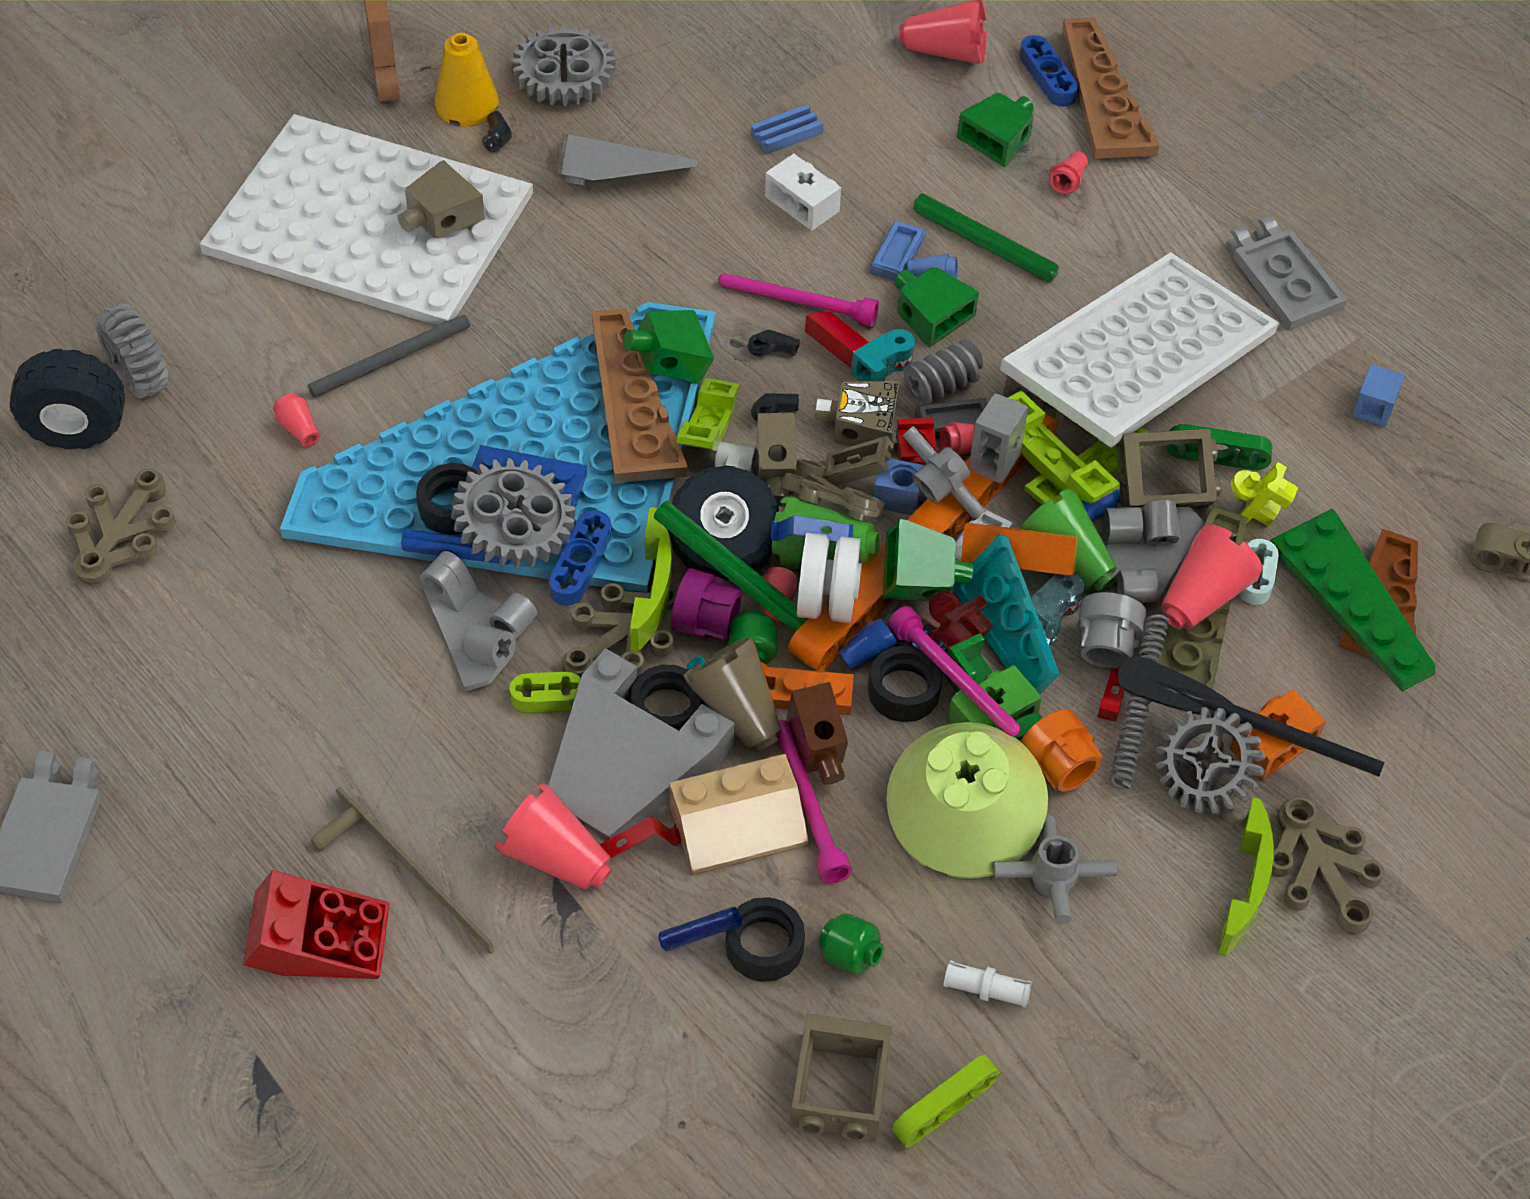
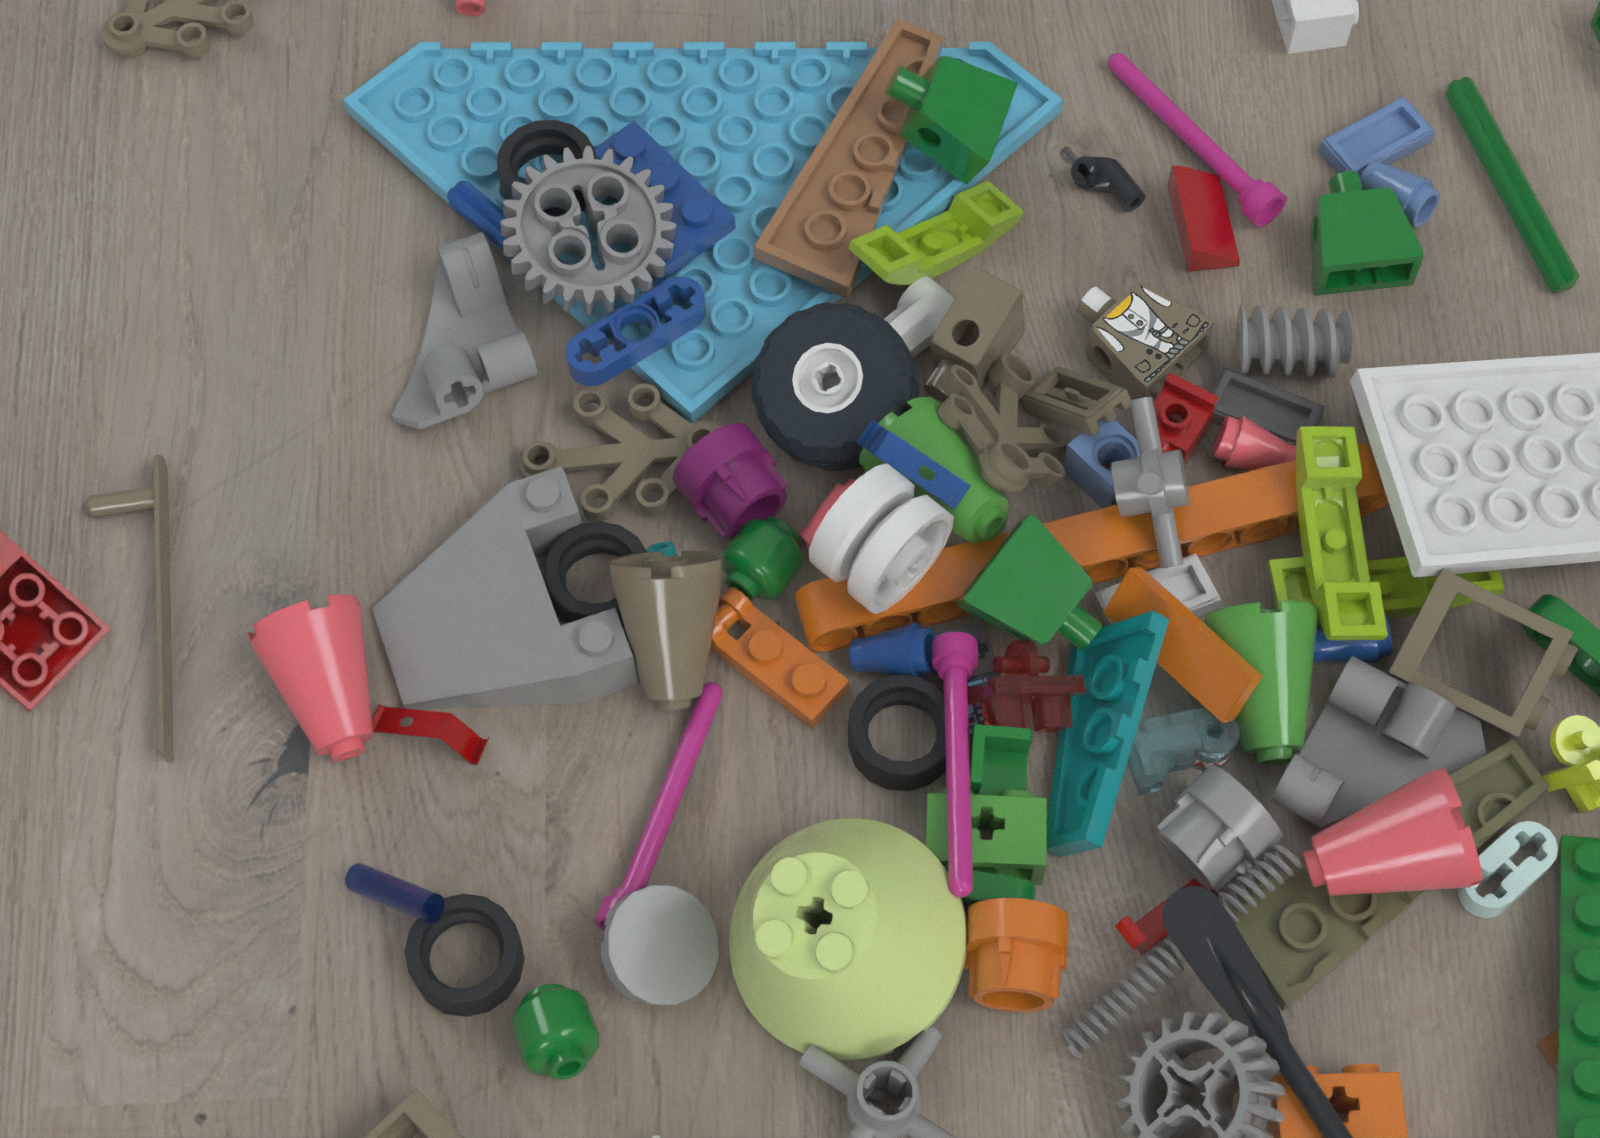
camera: 40 degrees right, 10 degrees up
lime beam [509,672,581,713] -> none
lime slope [630,507,671,652] -> none
green axle [654,501,808,632] -> none
tan slope [669,754,808,875] -> none
black arm [751,393,799,421] -> none
reddish brown torso [786,682,848,785] -> none
teal leg [851,329,915,381] -> none
light grey brick [969,393,1028,484] -> none
none -> light grey tile [601,885,719,1007]

